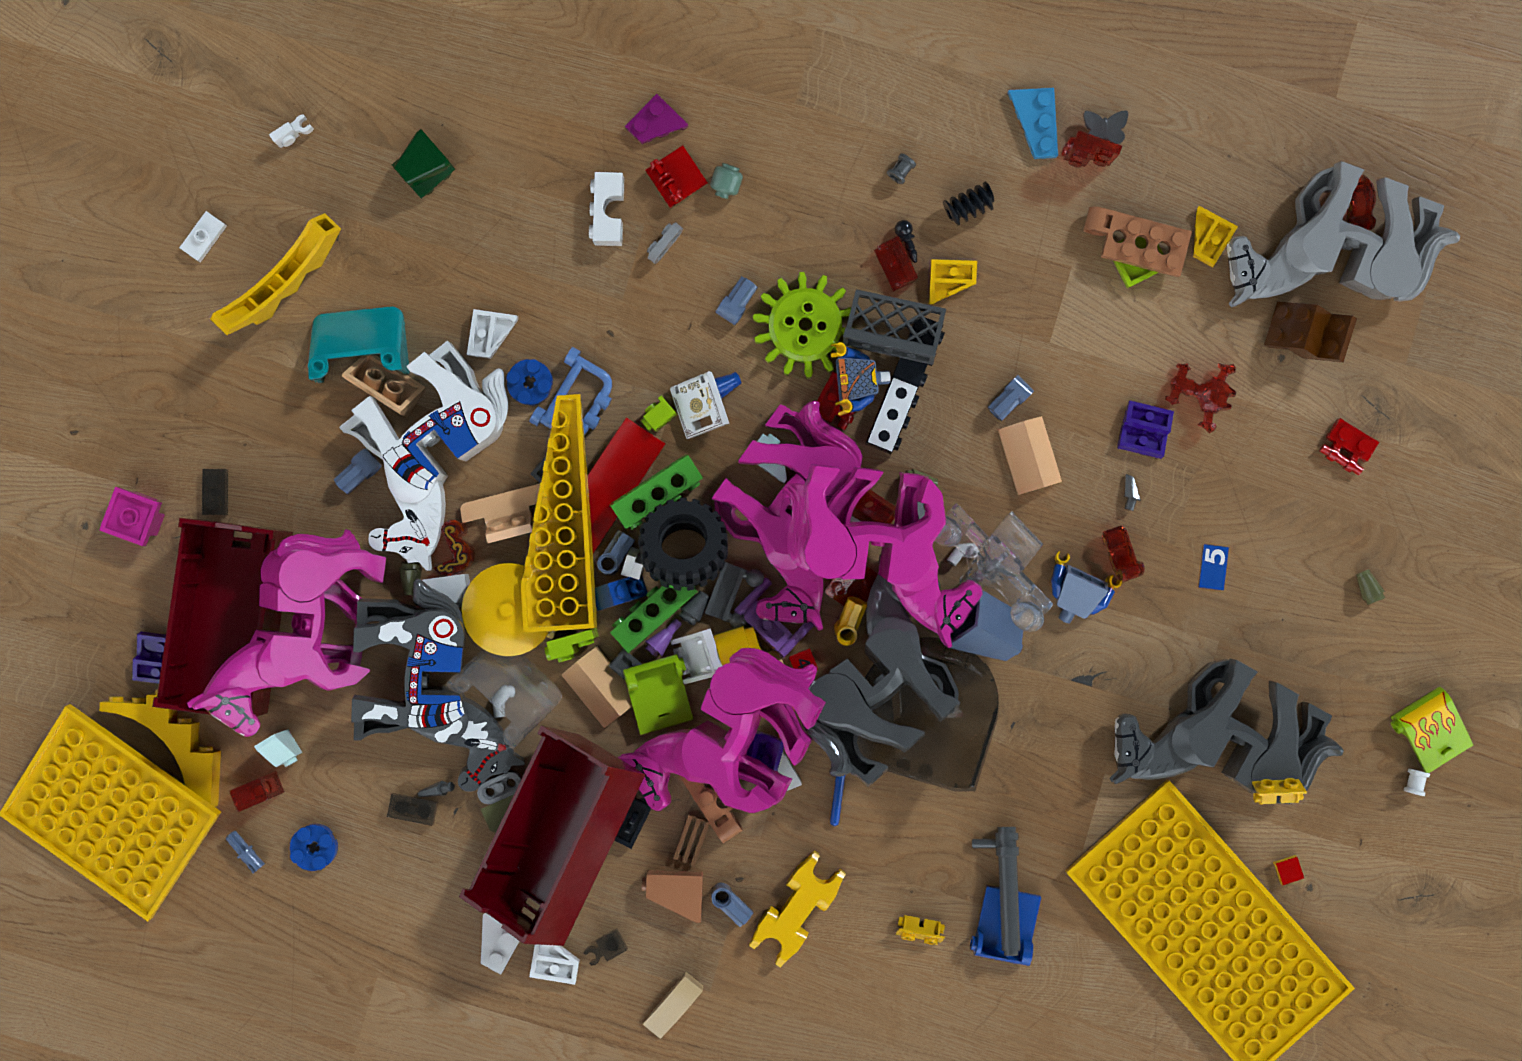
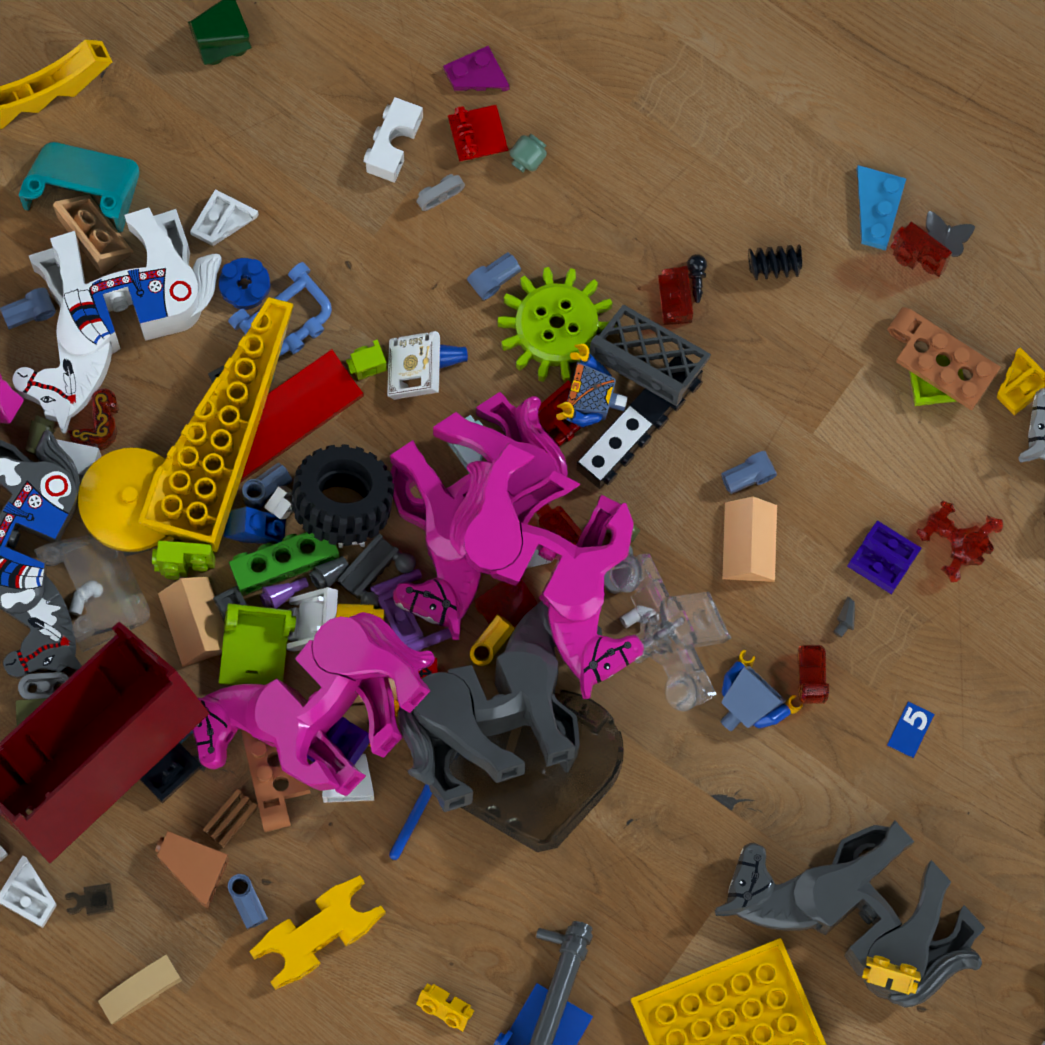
camera: 15 degrees right, 15 degrees down
light nougat plate [460,484,540,543] -> none
bright green brick [609,454,703,530] -> none
dark grey bush [887,153,916,184] -> none
yellow wing [929,259,977,304] -> none
sand blue slope [950,590,1024,661] -> none

